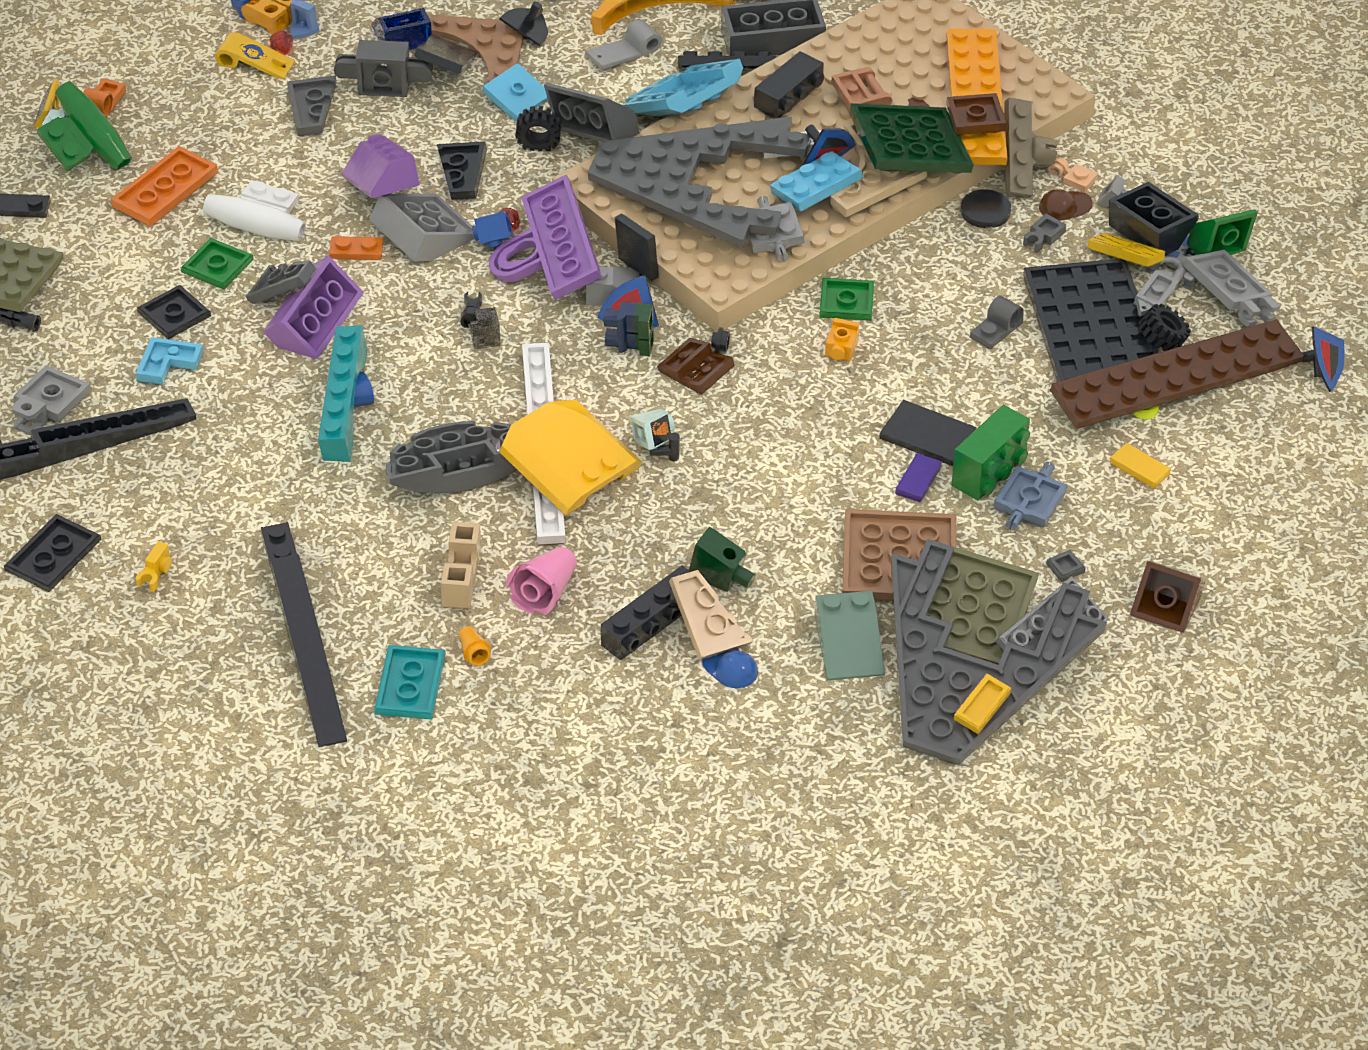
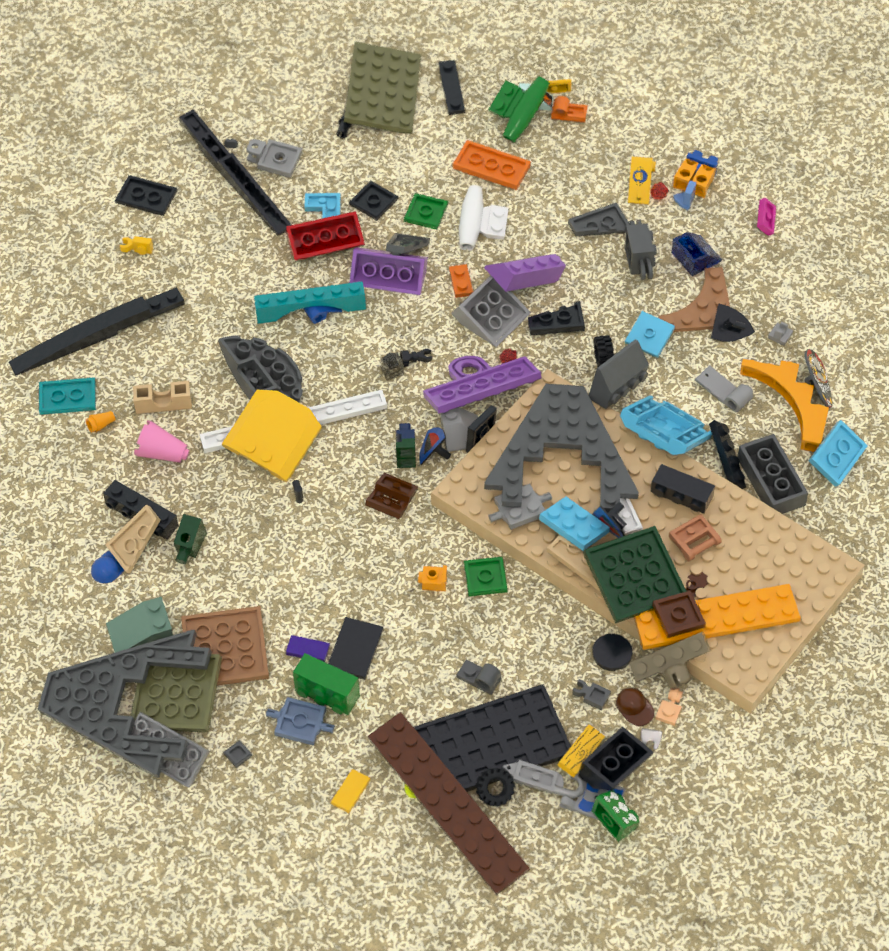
camera: 80 degrees right, 10 degrees up
black tile [414,35,477,74] -> none
blue brick [472,211,514,249] -> none
light aqua slope [630,409,675,450] -> none
black plate [711,327,730,353] -> none
yellow tile [954,674,1011,734] -> none
reddish brown slope [1130,561,1206,633] -> none
light grey tile [1183,250,1281,327] -> none
shield [1302,326,1345,392] -> none
none -> red slope [286,211,365,261]

